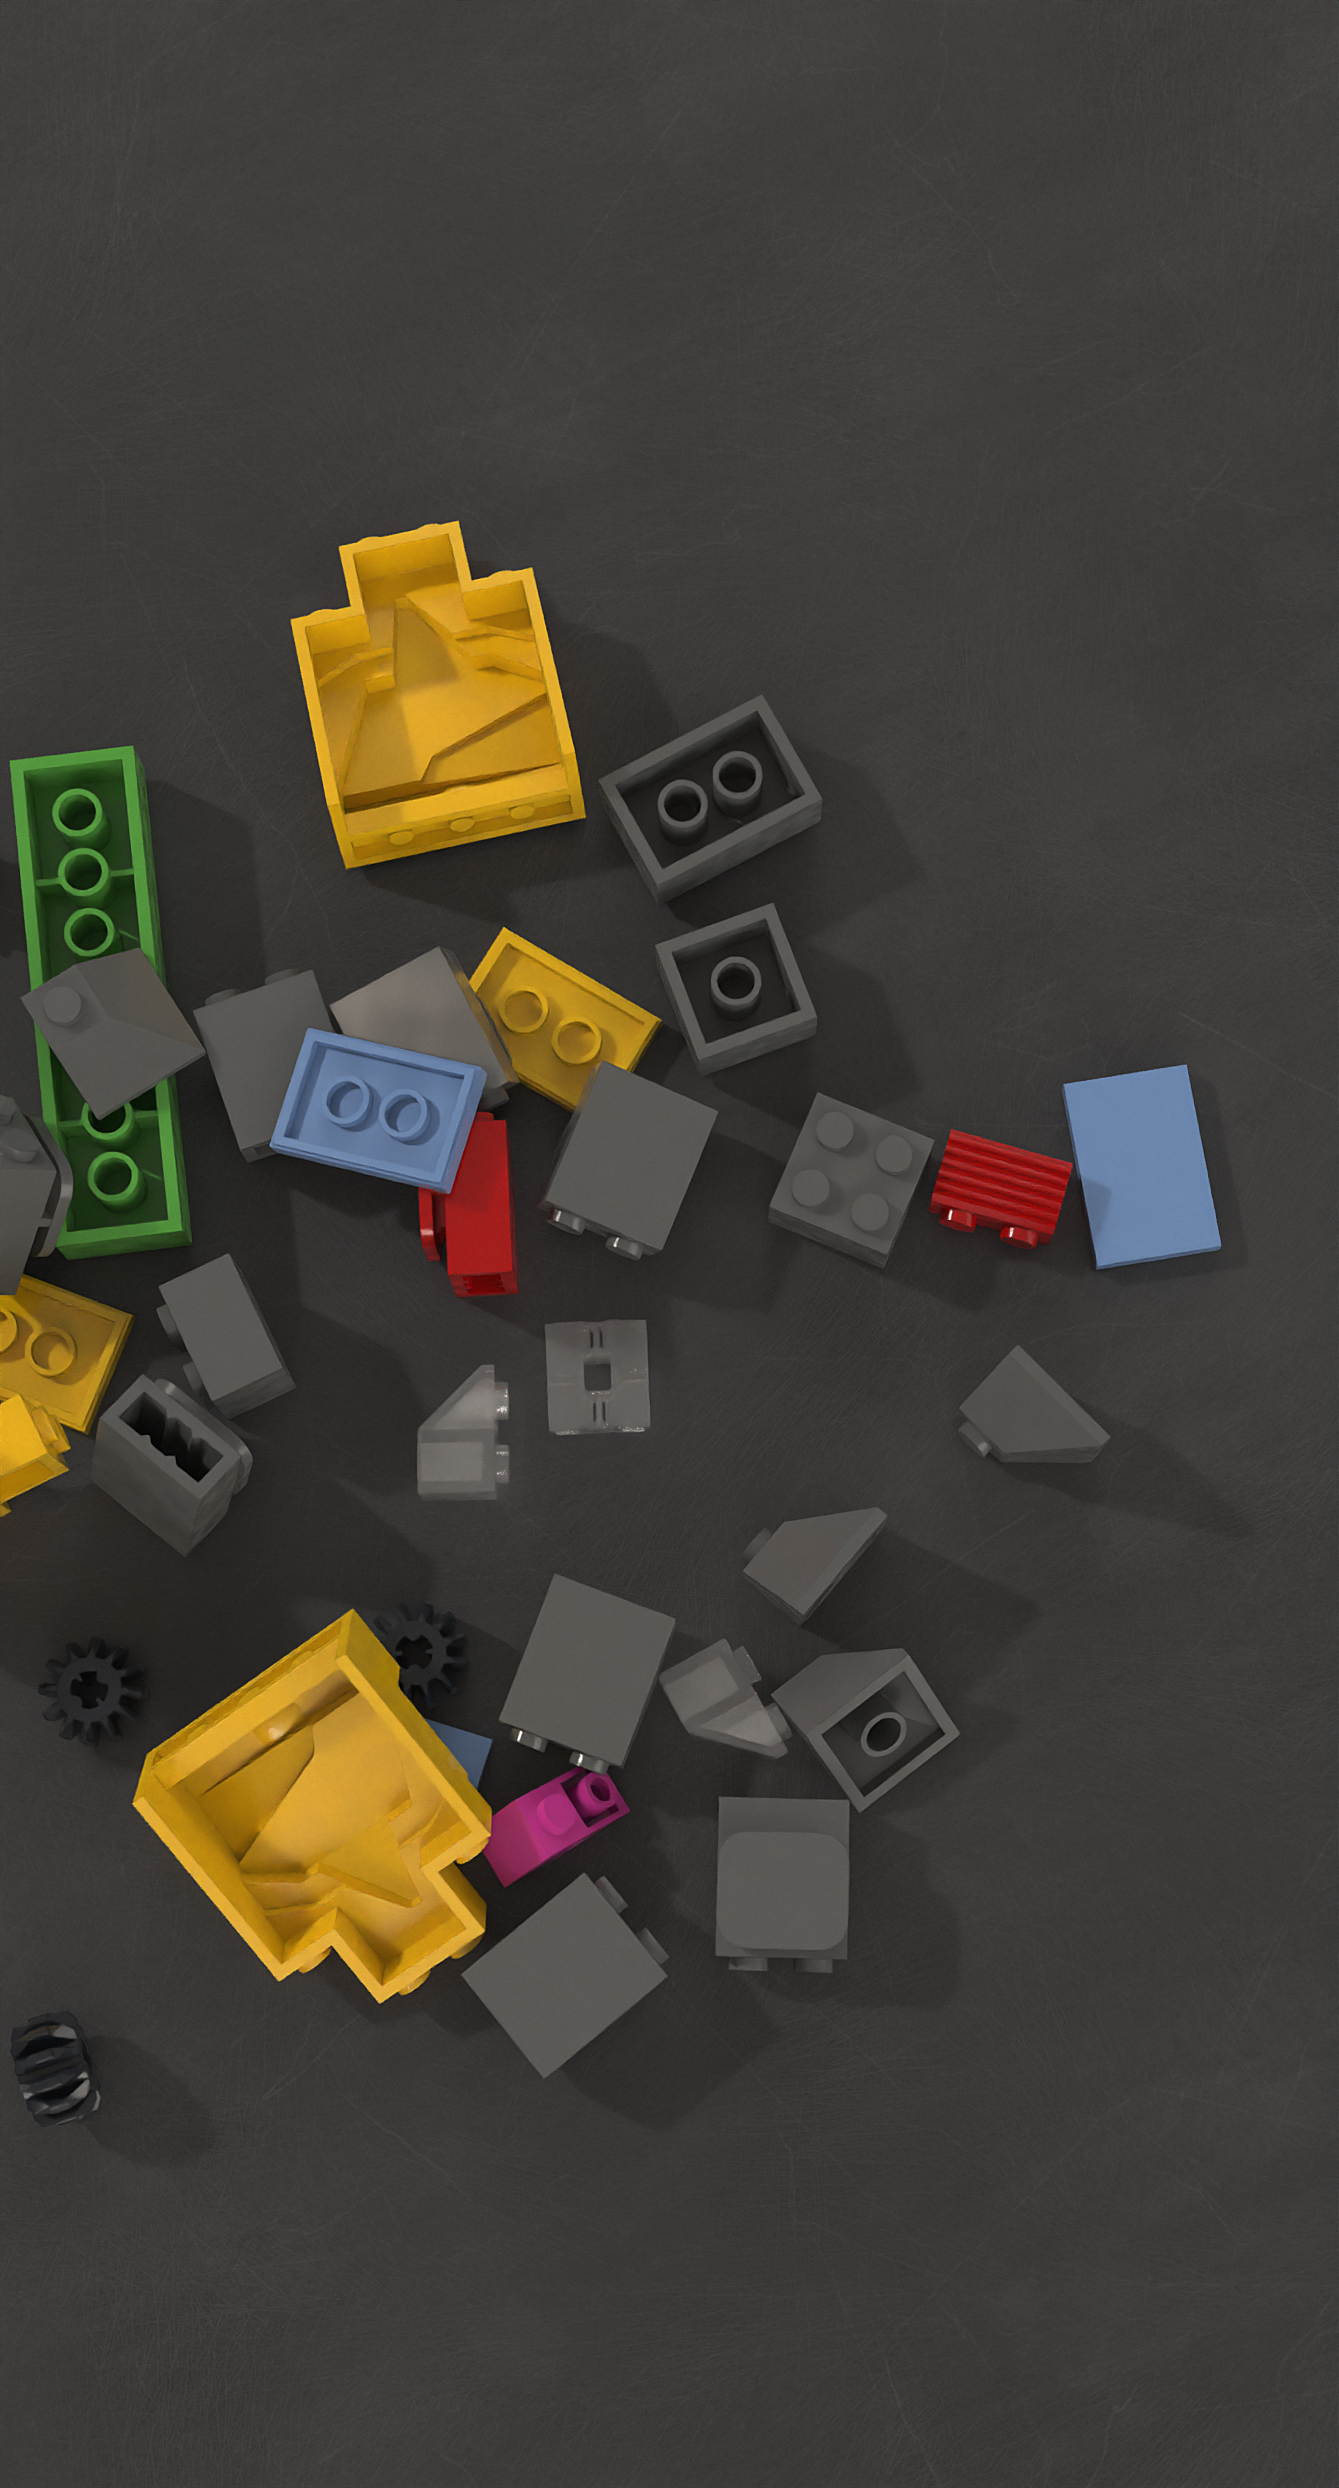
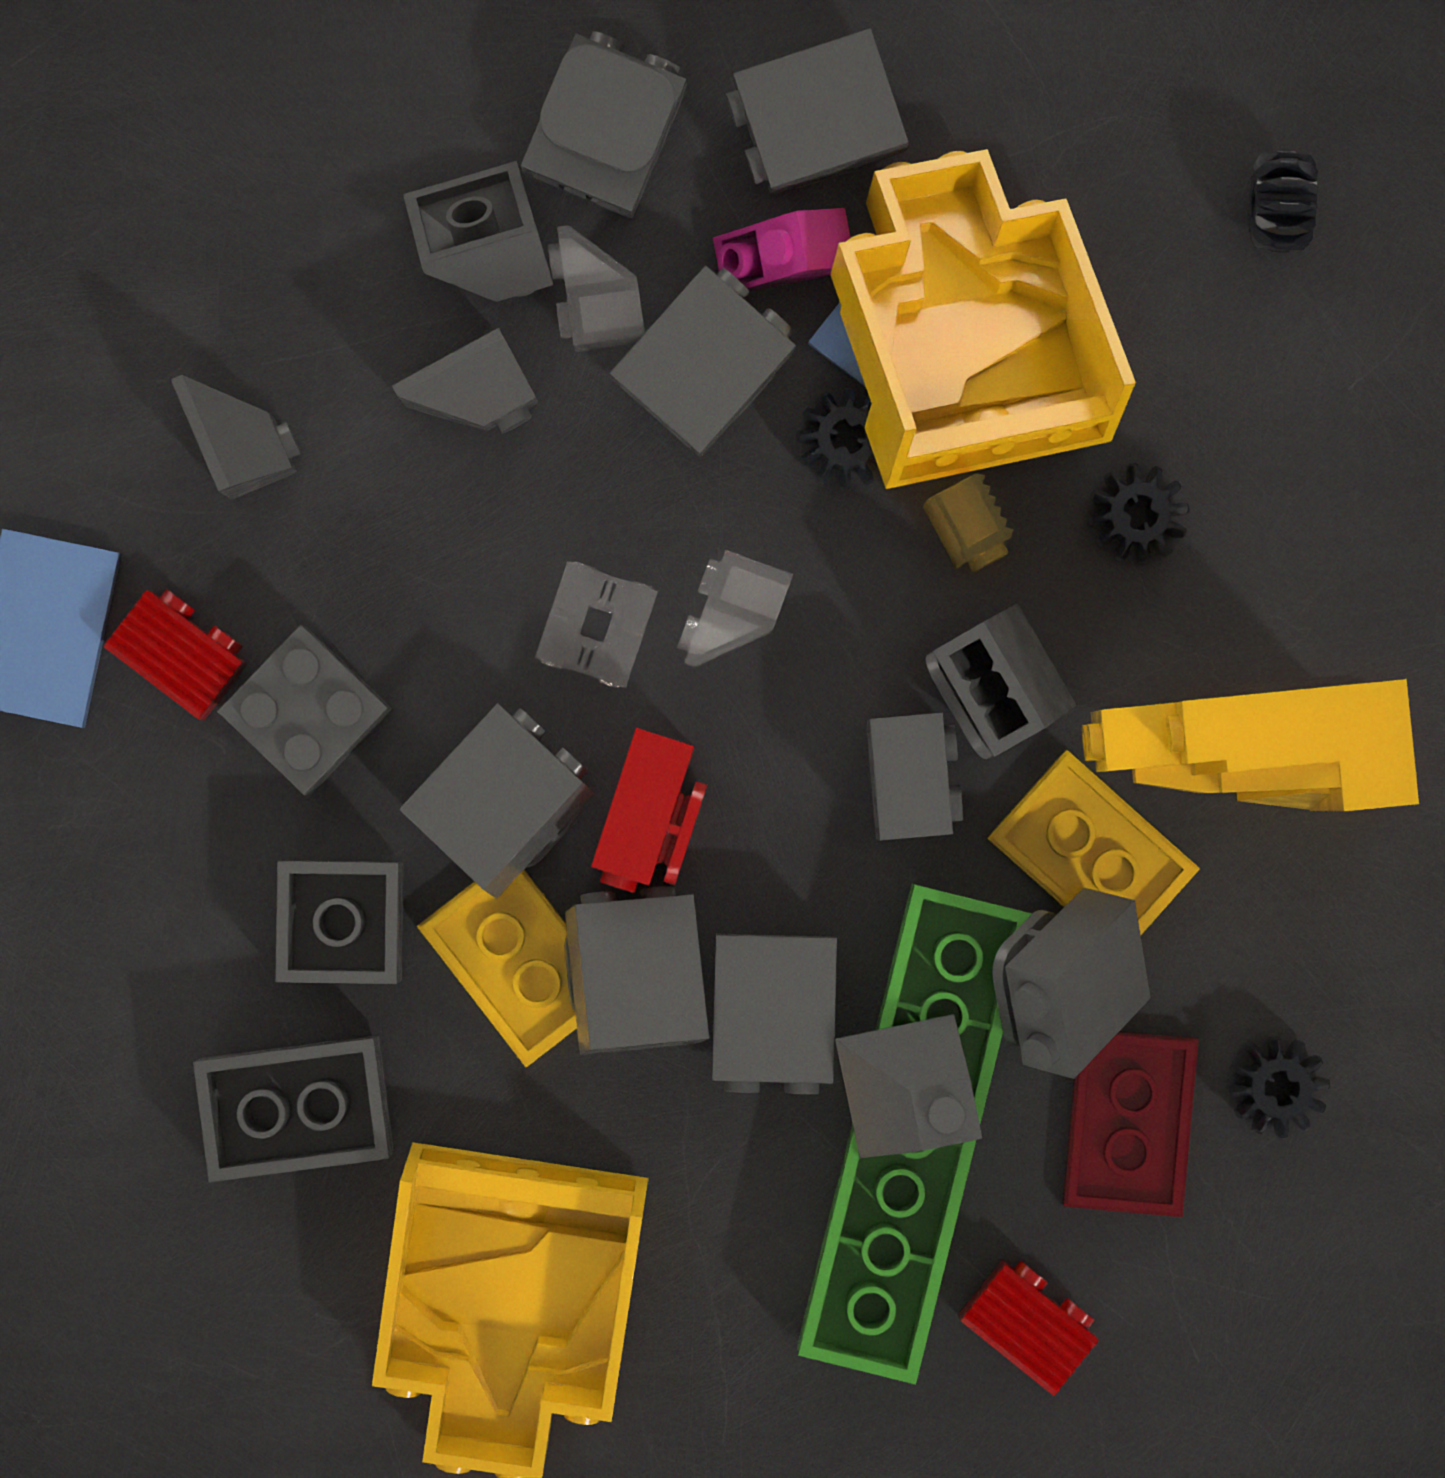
camera: 165 degrees left, 10 degrees up
medium blue tile [269,1028,488,1194] -> none
none -> clear yellow brick [923,473,1013,573]

